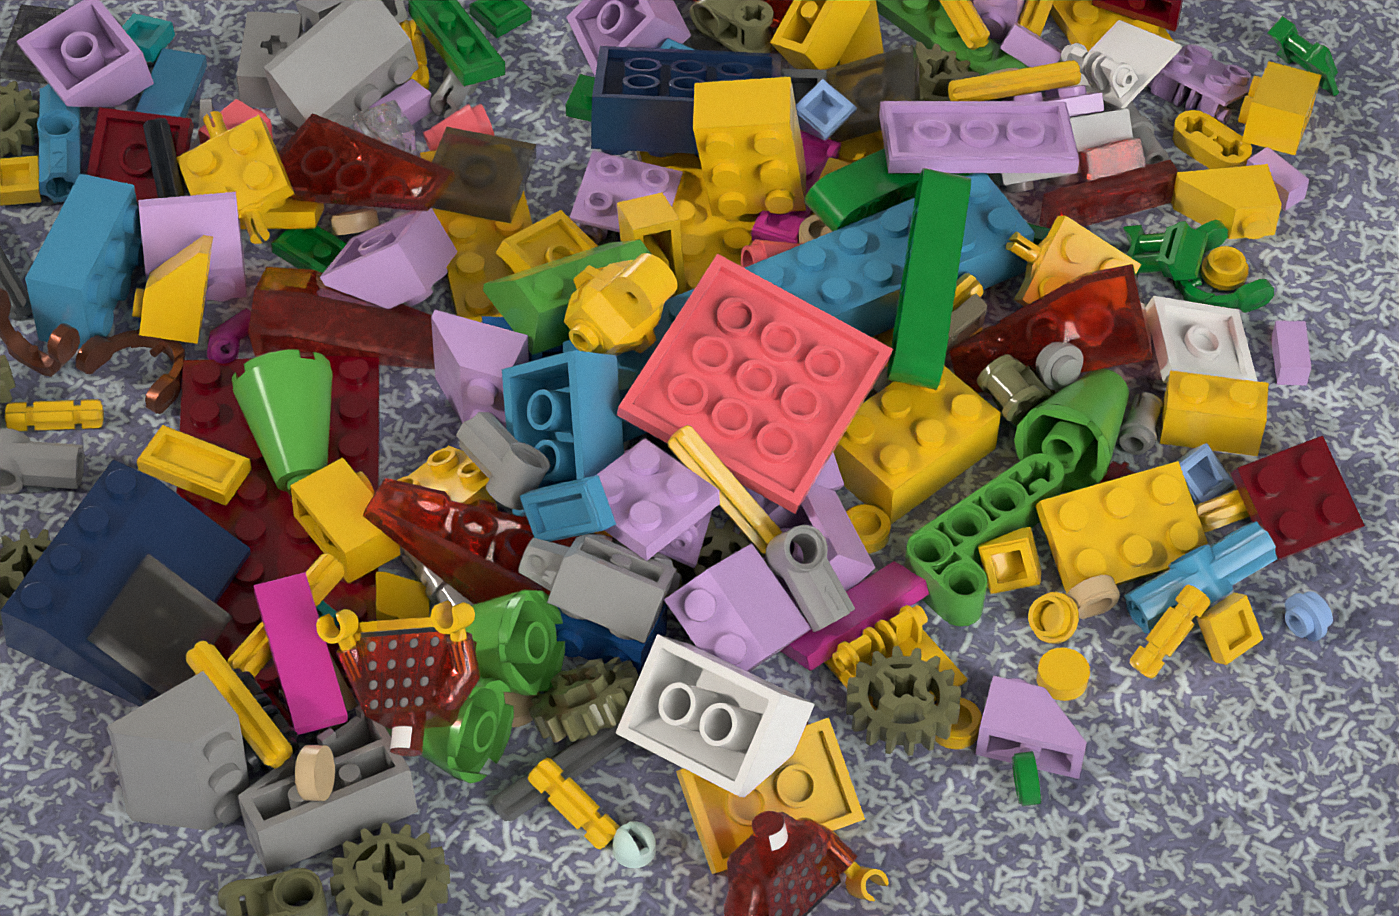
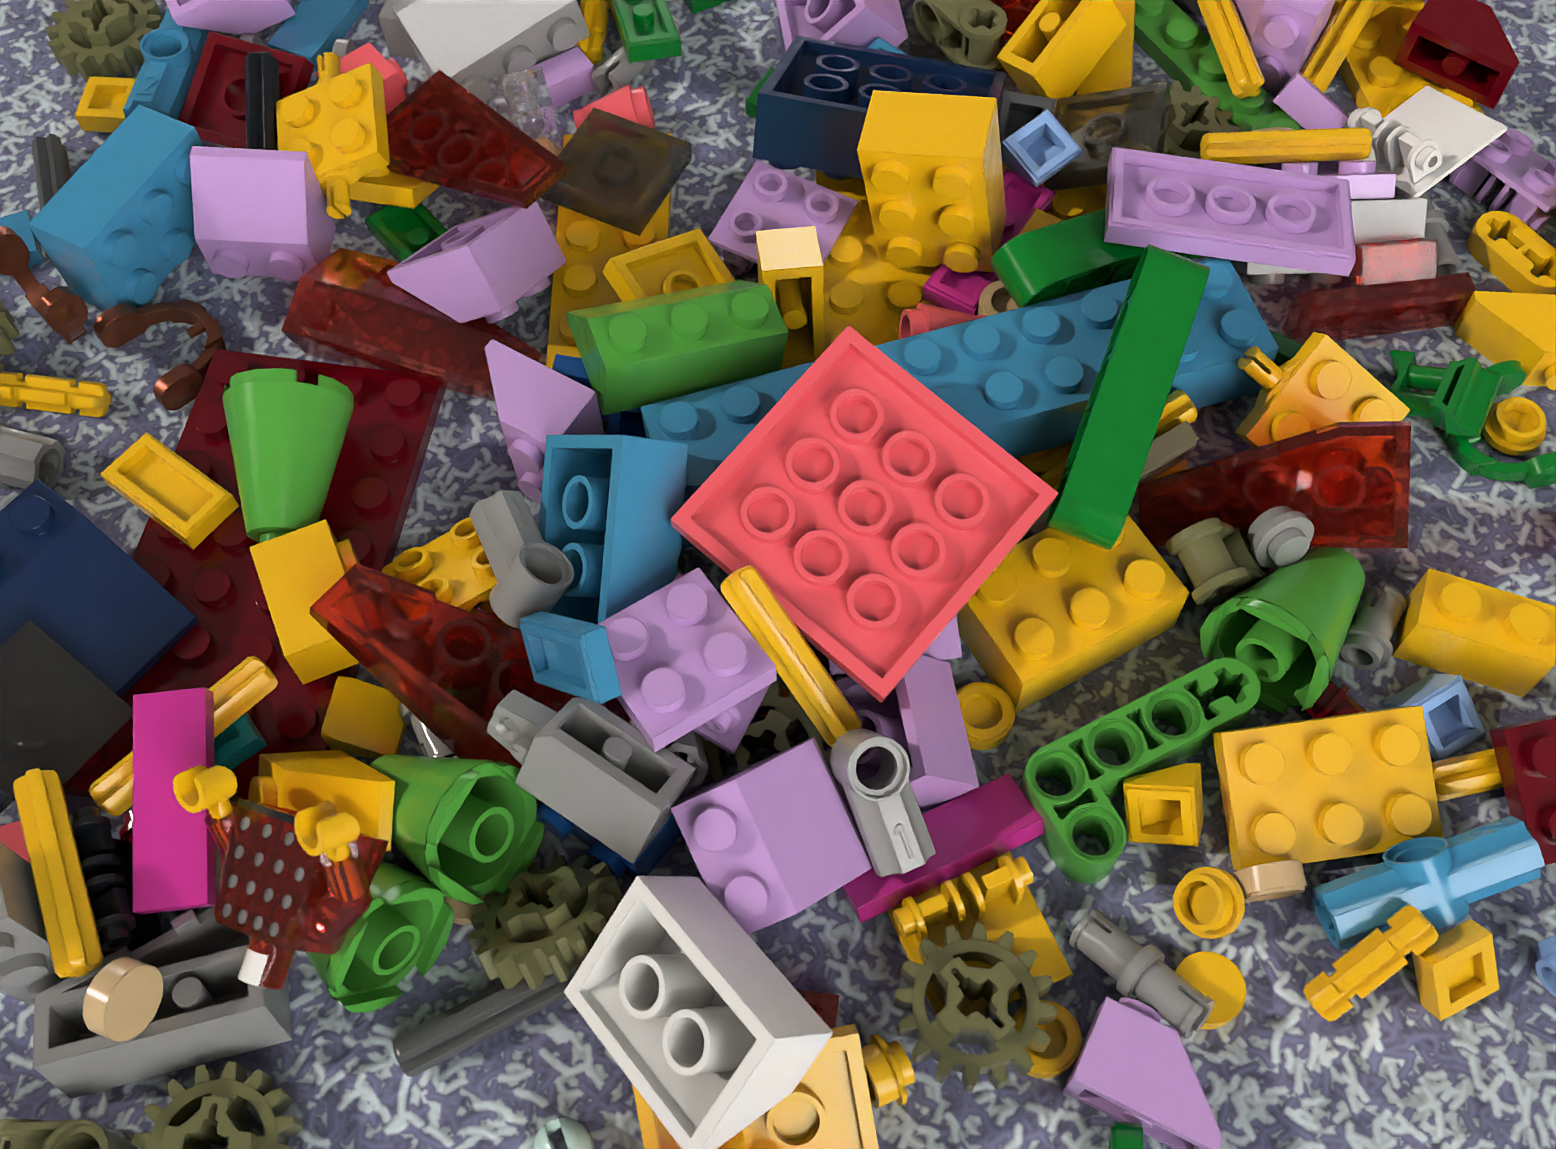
camera: 15 degrees right, 10 degrees up
yellow slope [132,235,213,344] -> none
magenta arm [207,308,259,364] -> none
tan tile [330,208,379,235] -> none
yellow axle [528,757,619,849] -> none
yellow piece [564,253,677,356] -> none
white plate [1145,296,1257,383] -> none
none -> yellow plate [861,1034,915,1108]
none -> light grey pin [1069,909,1215,1039]

